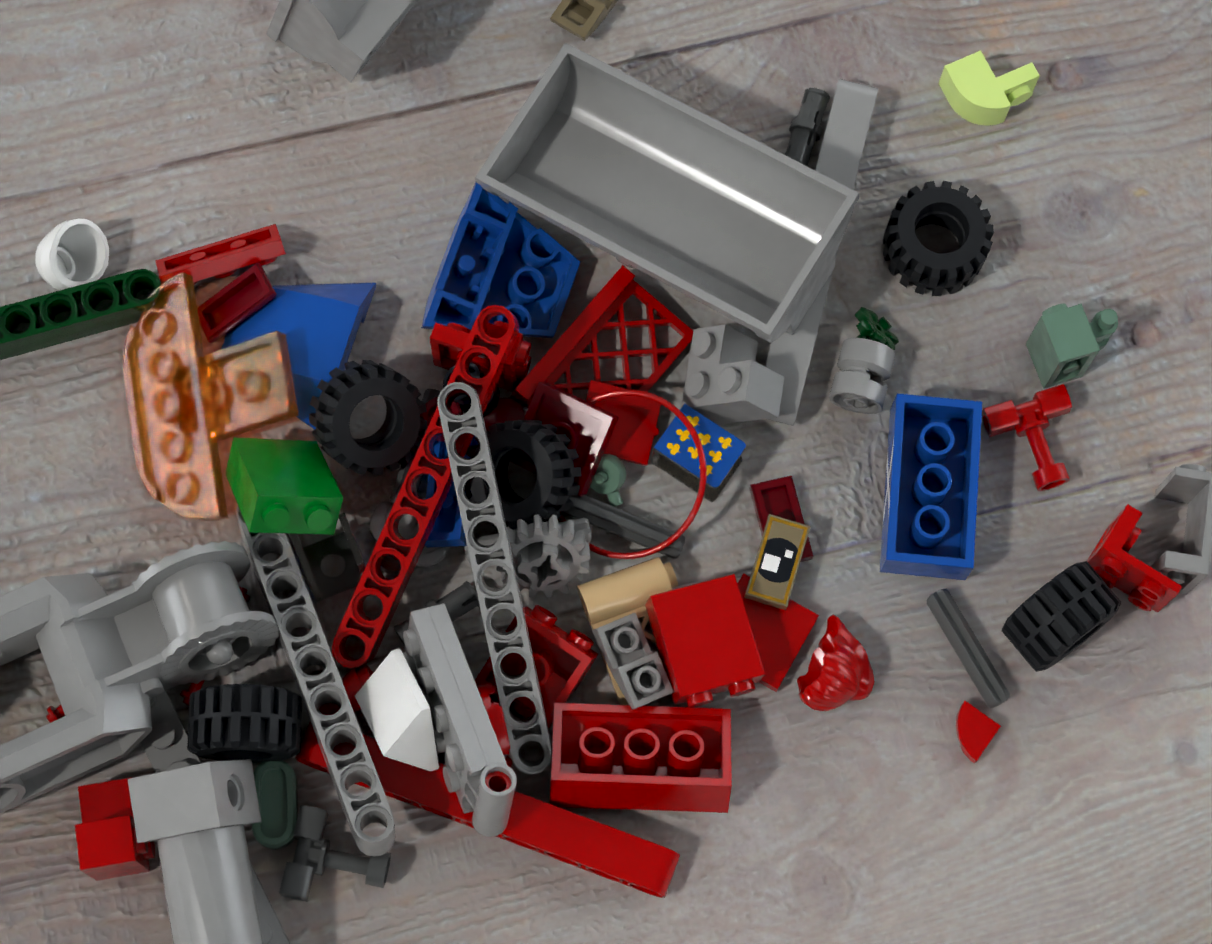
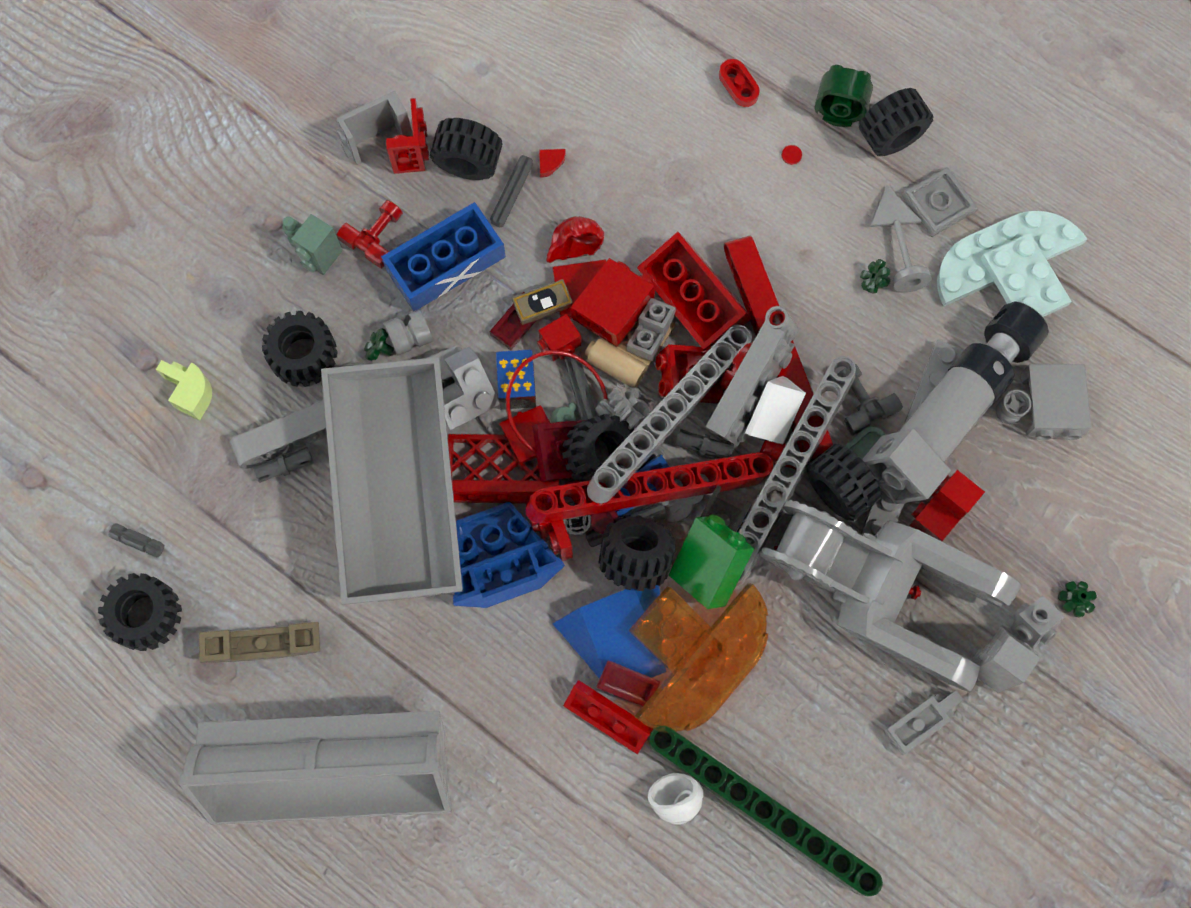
camera: 125 degrees left, 0 degrees up
none -> red brick [537,314,581,362]

